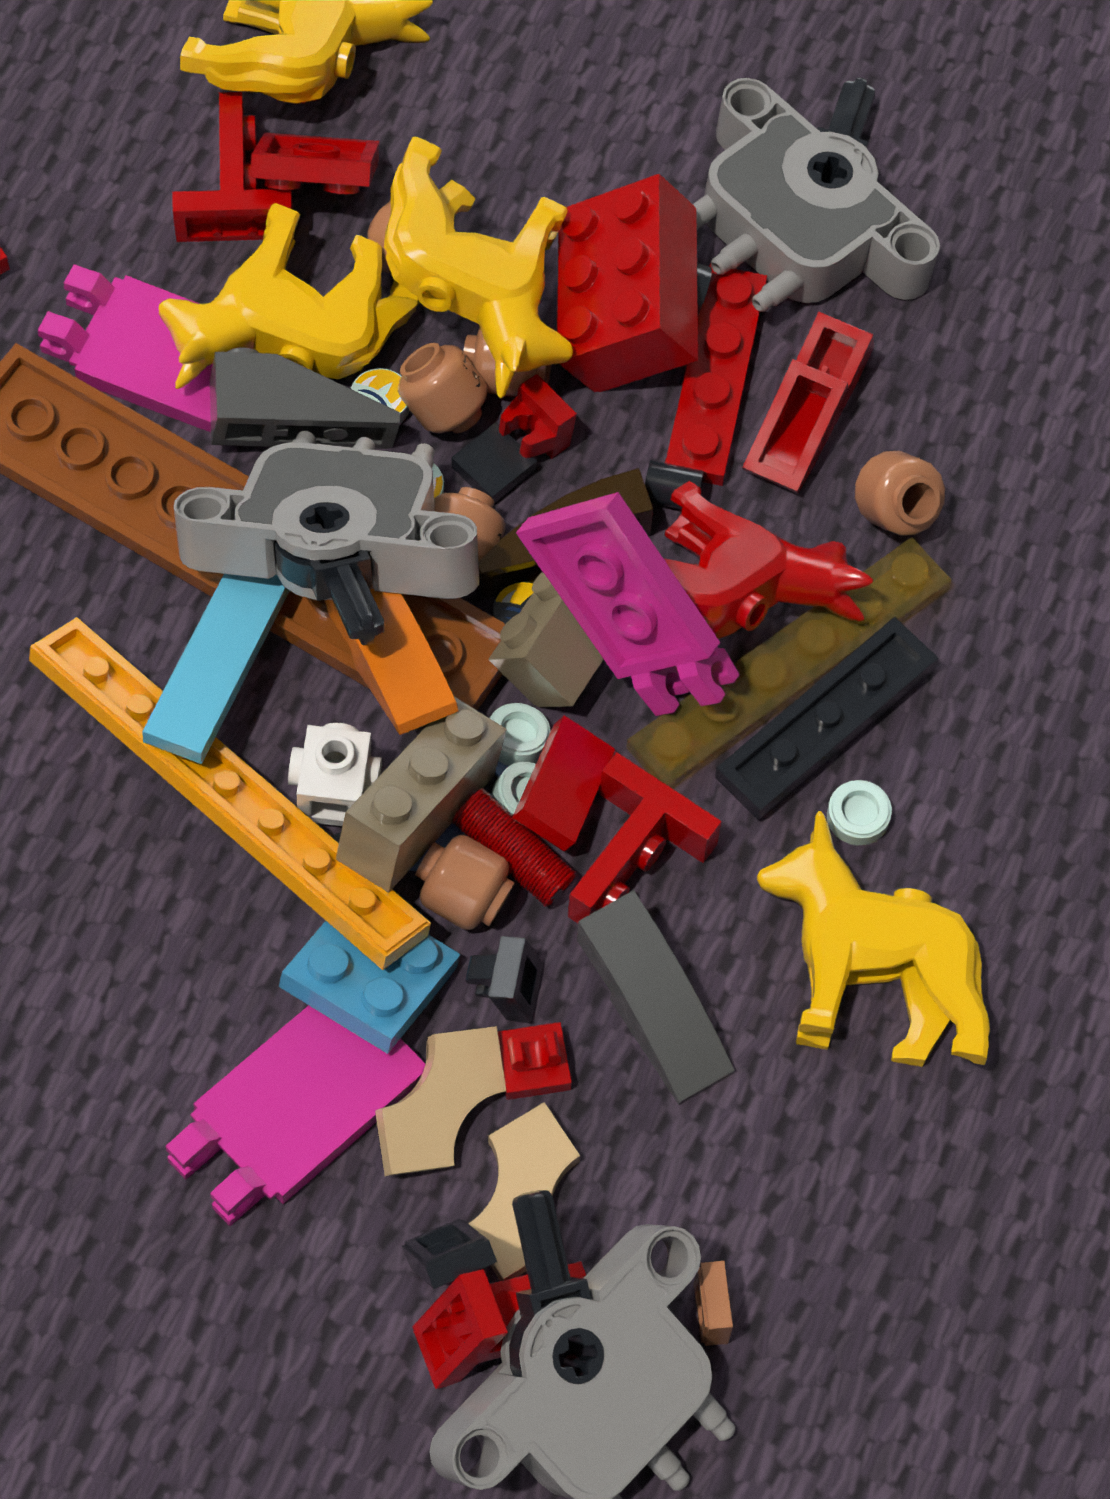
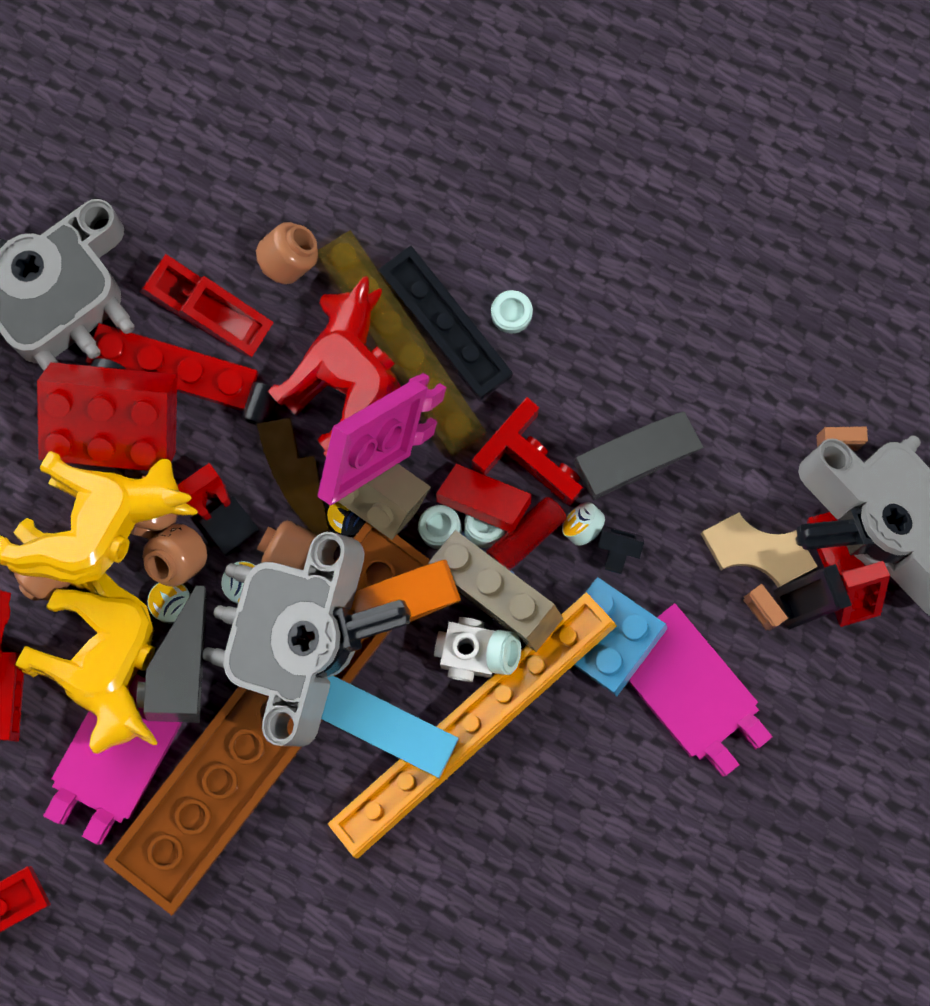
camera: 85 degrees left, 15 degrees up
tan tile [375,1026,506,1176] -> none
nougat head [415,835,515,930] -> none
red tile [497,1022,572,1100] -> none
yellow animal [757,811,990,1067] -> none
none -> light aqua tile [486,630,521,675]
none -> light aqua tile [562,502,605,545]
none -> nougat tile [743,584,788,631]

